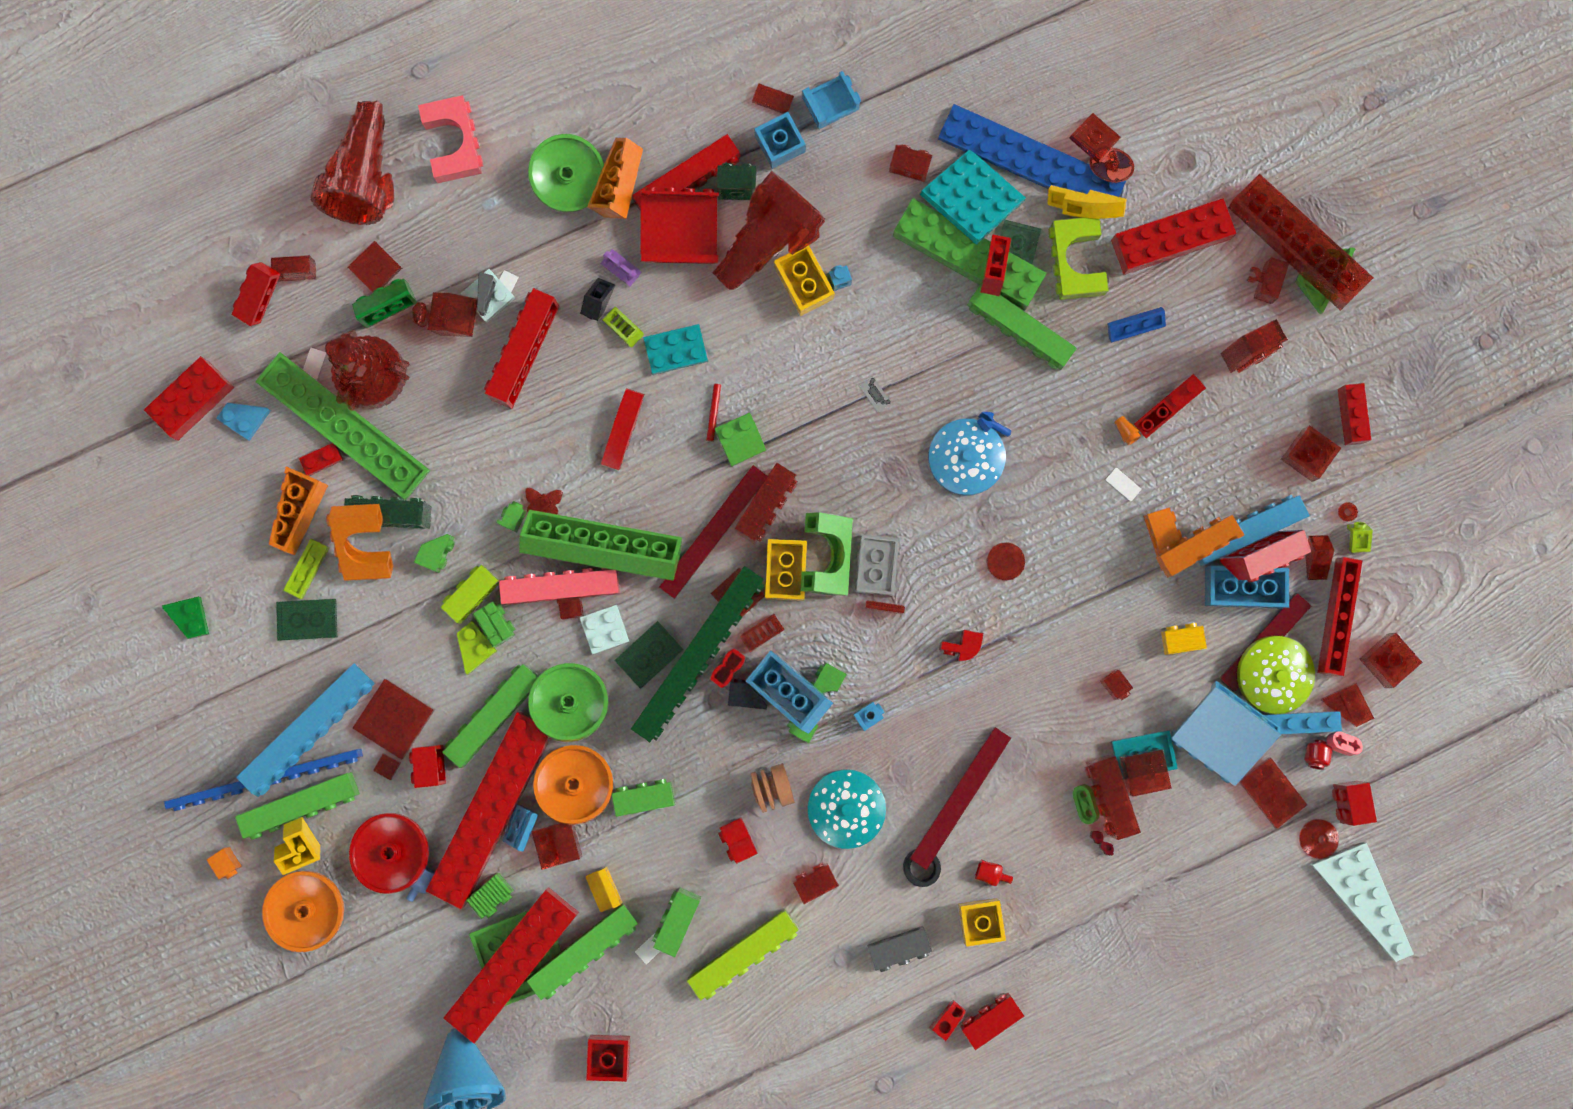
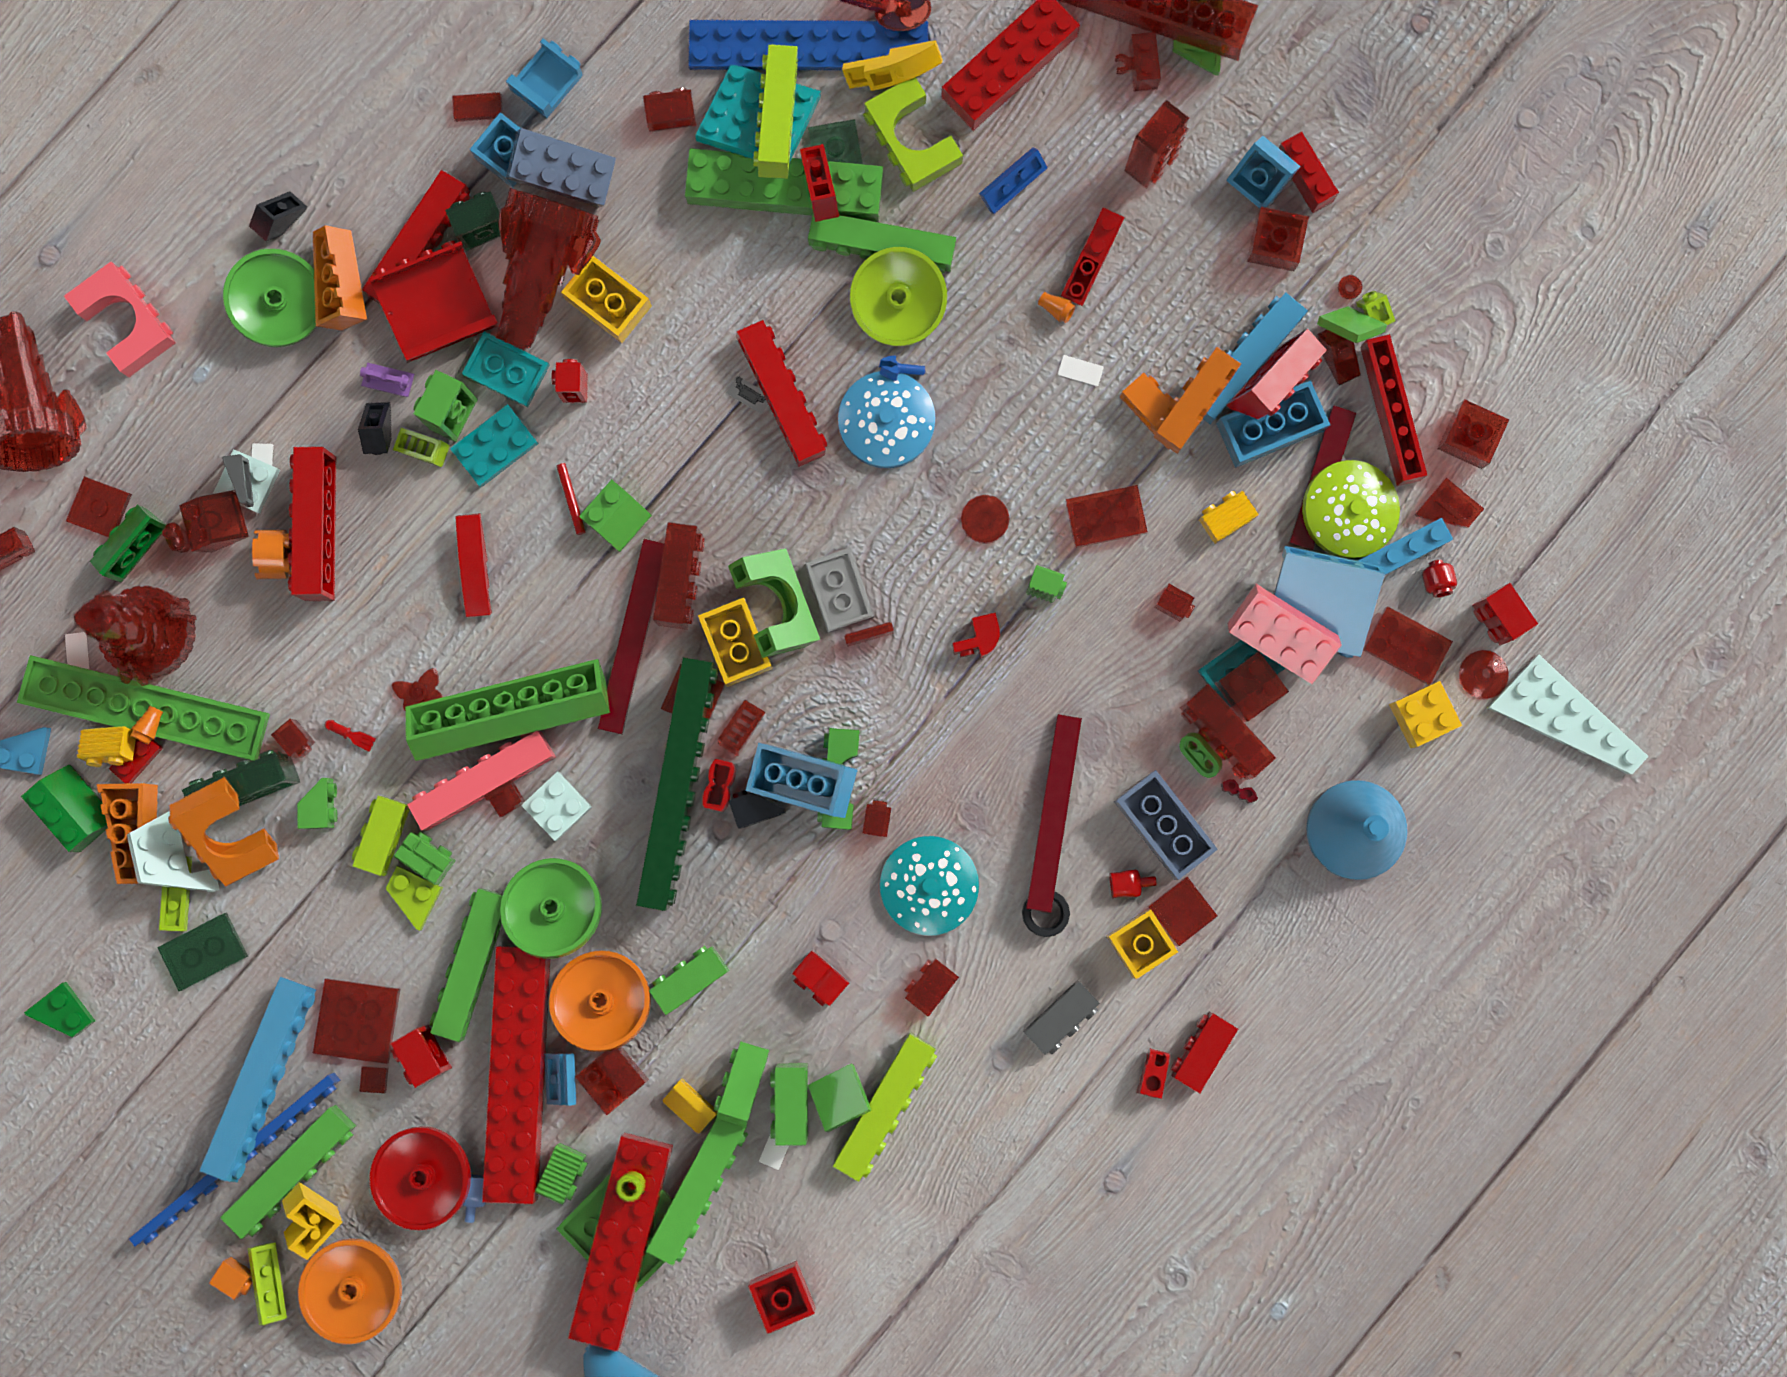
camera: 20 degrees left, 0 degrees up
bright green brick [496,501,526,533] -> none
clear green tile [614,621,684,689] -> none
nougat wheel [751,763,795,813] -> none
dark azure brick [827,265,852,291] -> none
dark azure brick [853,702,885,731] -> none
coral beam [1326,732,1362,756] -> none
none -> green slope [21,765,108,852]
none -> yellow brick [77,726,136,767]
none -> light aqua wing [127,811,220,892]
none -> orange cone [130,706,163,745]
none -> lime plate [247,1242,287,1325]
none -> black slope [249,191,307,242]
none -> orange brick [252,530,292,579]
none -> clear red brick [271,718,316,758]
none -> red piece [324,720,376,752]
none -> bright green brick [413,370,478,442]
none -> teal plate [462,331,550,408]
none -> sand blue brick [505,128,616,207]
none -> red brick [551,359,588,403]
none -> lime brick [616,1171,645,1201]
none -> bright green brick [714,1041,769,1128]
none -> red brick [736,320,828,467]
none -> lime brick [753,45,798,179]
none -> bright green tile [808,1064,872,1132]
none -> lime dish [850,247,947,346]
none -> clear red brick [862,800,892,838]
none -> bright green brick [1026,565,1067,603]
none -> clear red plate [1065,485,1148,548]
none -> sand blue brick [1113,770,1218,880]
none -> clear red tile [1148,876,1218,946]
none -> dark azure brick [1226,136,1301,211]
none -> coral brick [1228,584,1342,684]
none -> dark azure cone [1306,780,1408,880]
none -> bright green tile [1317,306,1387,343]
none -> yellow brick [1389,681,1462,749]

